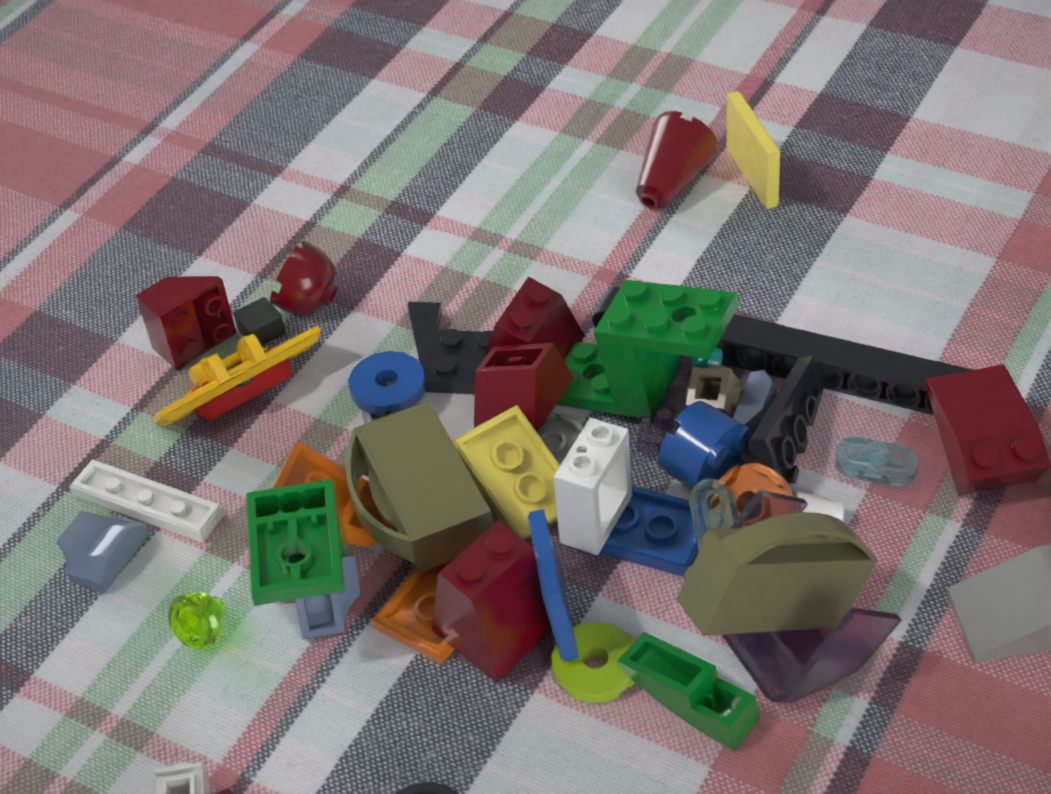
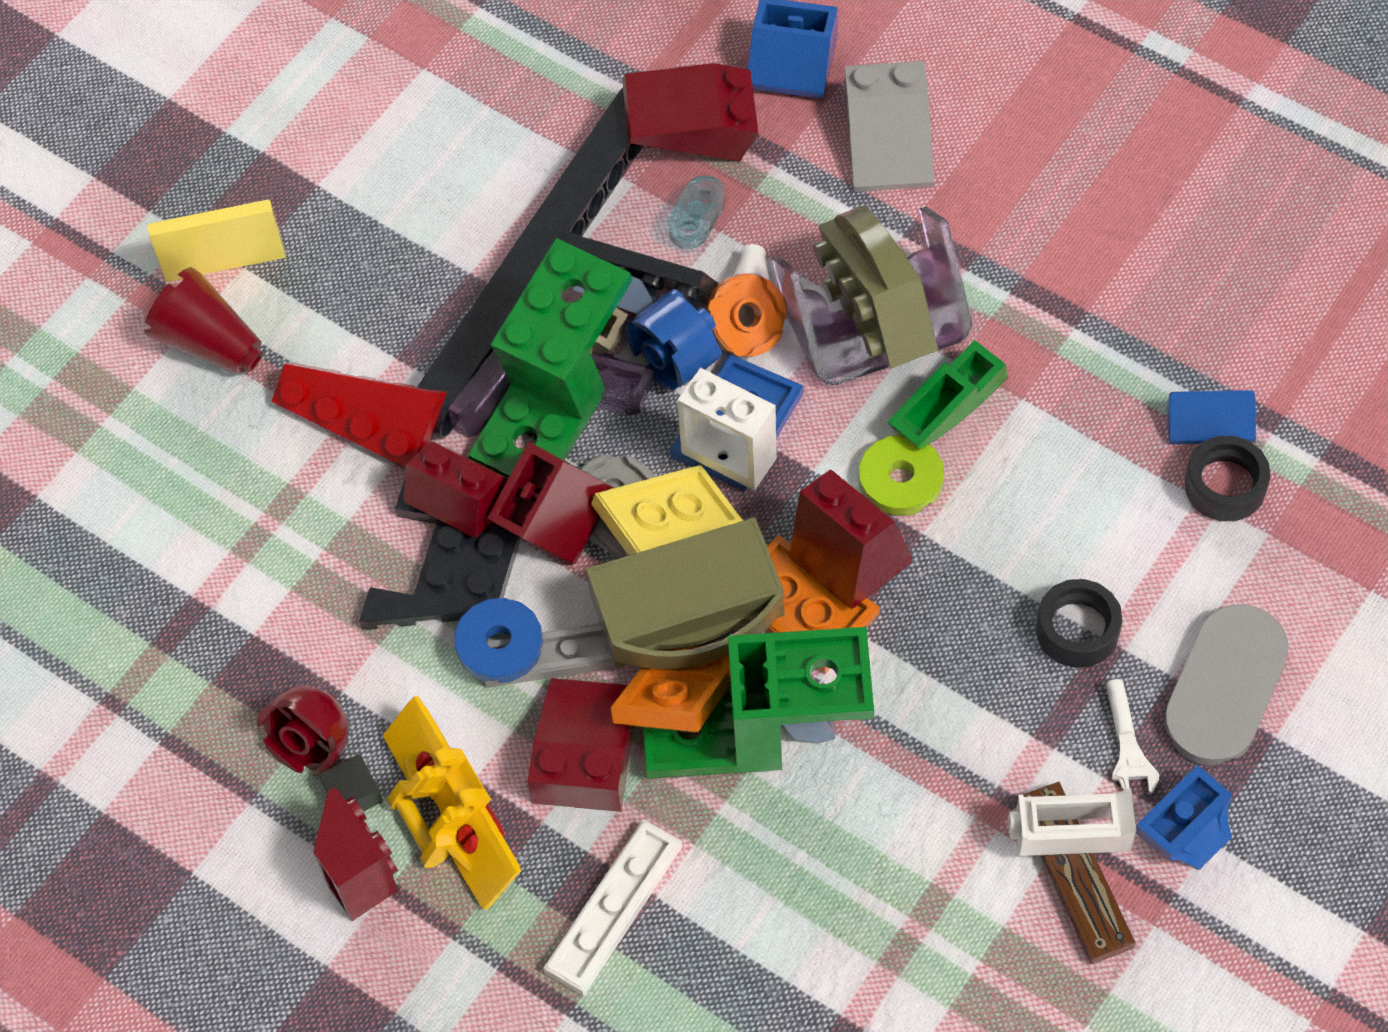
camera: 85 degrees left, 15 degrees up
sand blue slope [57,511,150,594] -> none
clear neon green brick [168,592,226,650] -> none
blue tile [528,509,579,662] -> none
clear light blue plate [689,478,741,551] -> none
none -> red wing [271,362,447,468]
none -> dark red slope [527,678,634,812]

